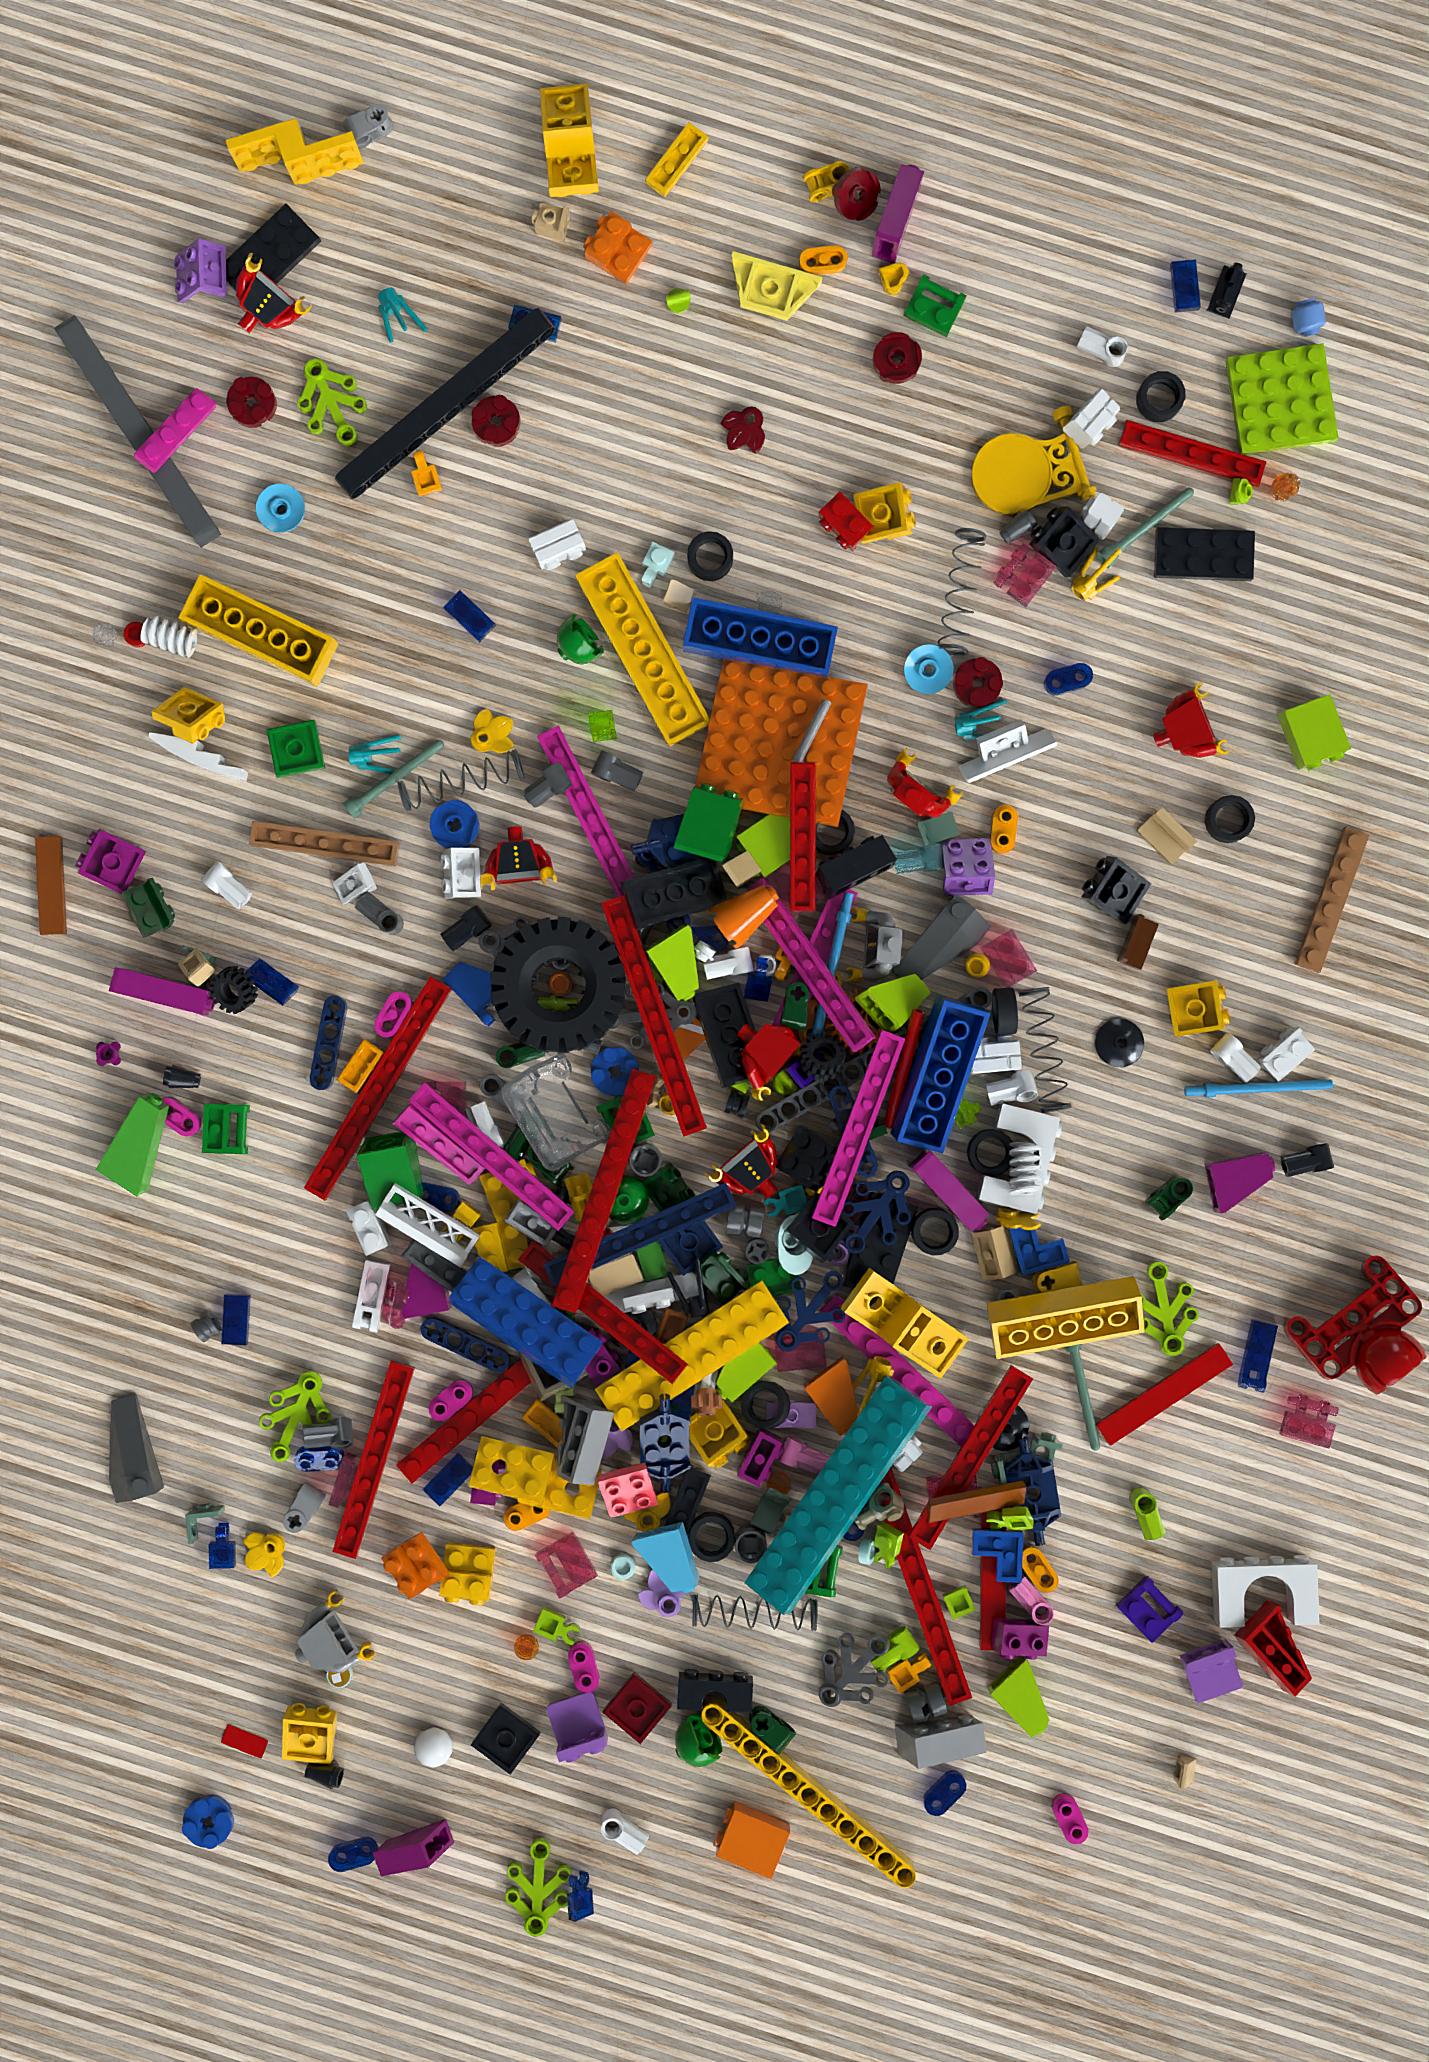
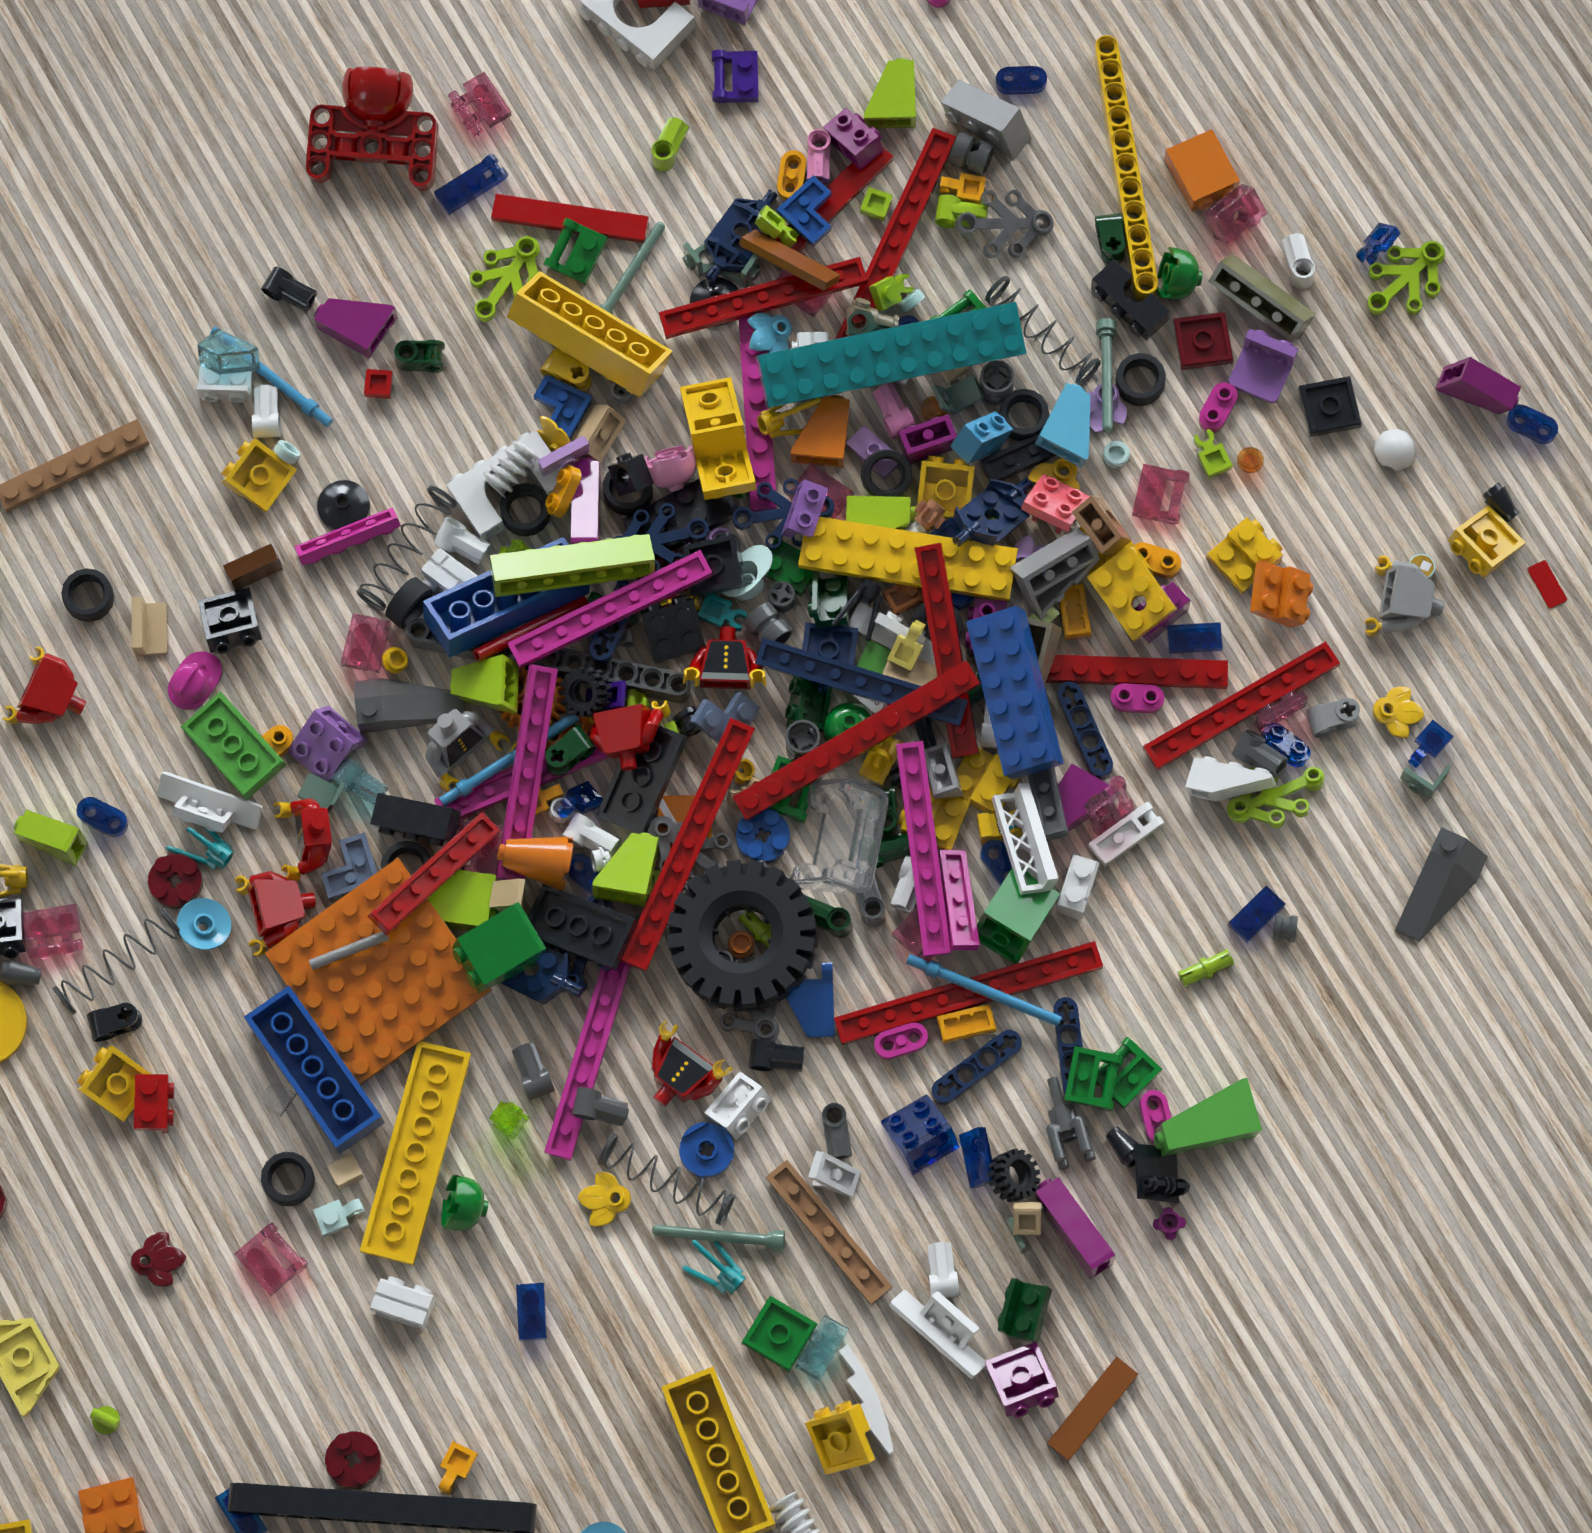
camera: 135 degrees left, 15 degrees down
none -> lime slope [14,809,88,867]
none -> black piece [86,1002,143,1042]
none -> dark pink piece [168,651,222,710]
none -> bright green tile [180,691,287,800]
none -> clear light blue slope [197,329,260,375]
none -> clear pink plate [234,1222,309,1296]
none -> red torso [235,871,316,957]
none -> light aqua tile [274,440,300,465]
none -> dark pink plate [294,507,401,565]
none -> sand blue plate [321,832,377,901]
none -> red plate [364,369,394,399]
none -> brick [490,534,655,597]
none -> lavender plate [538,436,589,477]
none -> green plate [543,218,608,285]
none -> light orange plate [545,465,581,518]
none -> black brick [608,452,654,496]
none -> bright pink cylinder [644,445,696,491]
none -> sand blue plate [690,692,760,744]
none -> medium azure plate [747,313,792,353]
none -> medium lavender bracket [781,479,828,538]
none -> clear light blue slope [796,1315,849,1381]
none -> clear blue bracket [881,1095,960,1175]
none -> light yellow plate [887,620,926,671]
none -> white bracket [889,1290,986,1379]
none -> dark azure bar [906,954,1062,1027]
none -> dark azure brick [950,411,1013,464]
none -> dark grey plant [1046,1077,1096,1170]
none -> dark blue beam [1053,997,1083,1104]
none -> green plate [1064,1046,1123,1111]
none -> medium nougat brick [1072,495,1132,557]
none -> sand green piece [1096,318,1117,433]
none -> black tyre [1115,353,1166,406]
none -> black hinge [1134,1143,1190,1203]
none -> lime pin [1177,949,1234,987]
none -> white slope [1185,756,1276,802]
none -> clear pink brick [1202,184,1268,243]
none -> olive brick [1208,254,1316,342]

